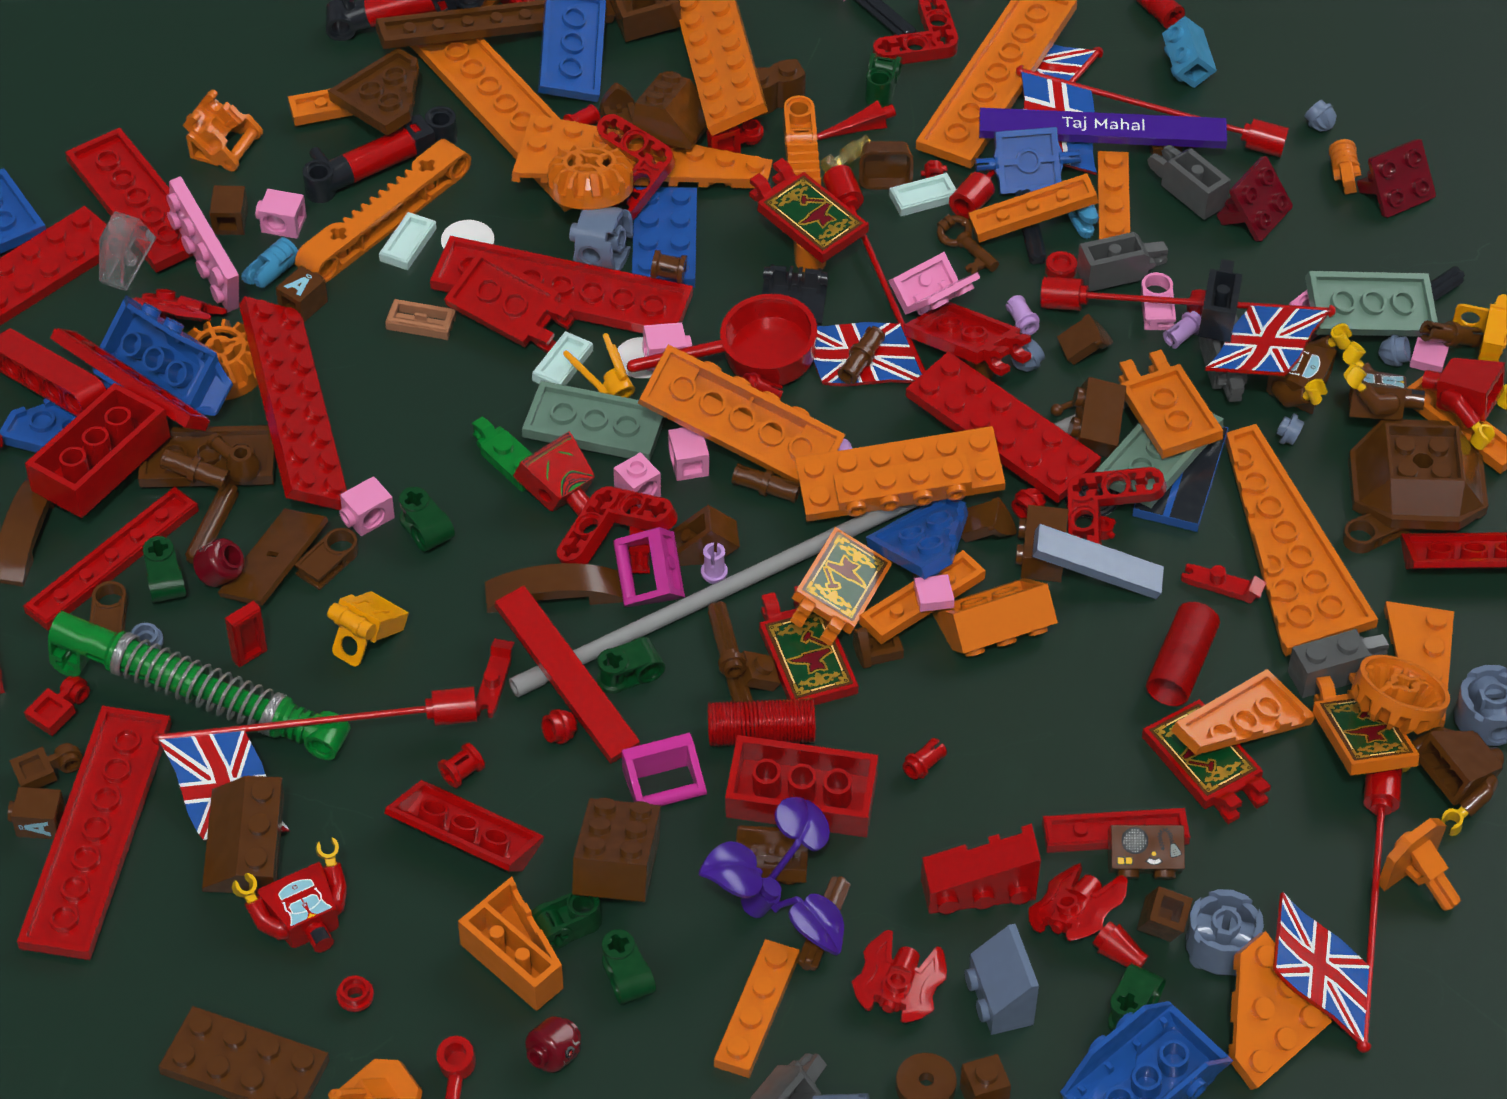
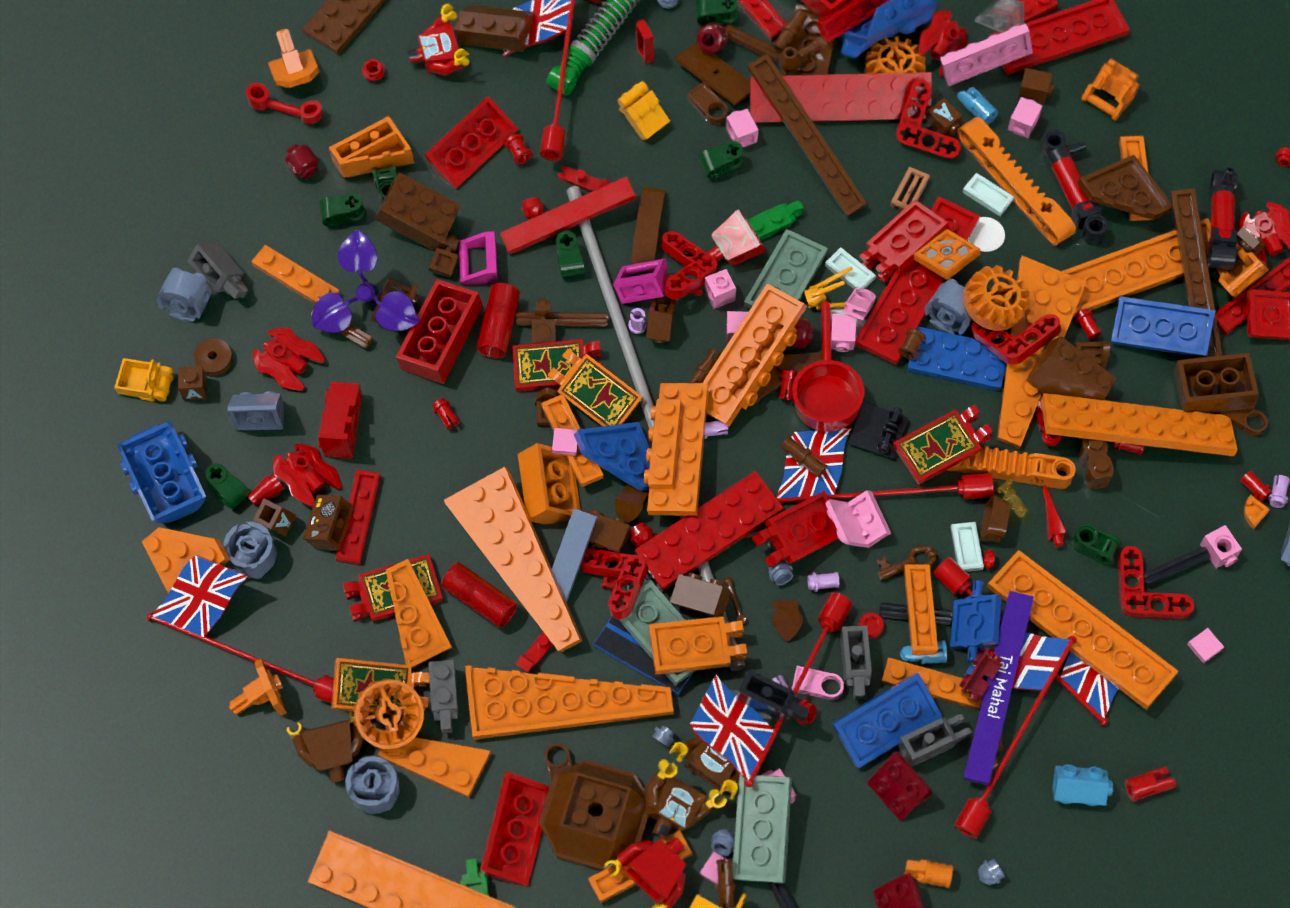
camera: 105 degrees right, 15 degrees up
none -> reddish brown plate [428,234,460,278]
none -> wing [444,467,583,652]
none -> reddish brown plate [748,54,867,217]
none -> blue plate [831,673,943,768]
none -> bright pink piece [842,288,876,320]
none -> red beam [896,80,961,158]
none -> orange piece [914,229,981,280]
none -> dark red hinge [959,648,1003,702]

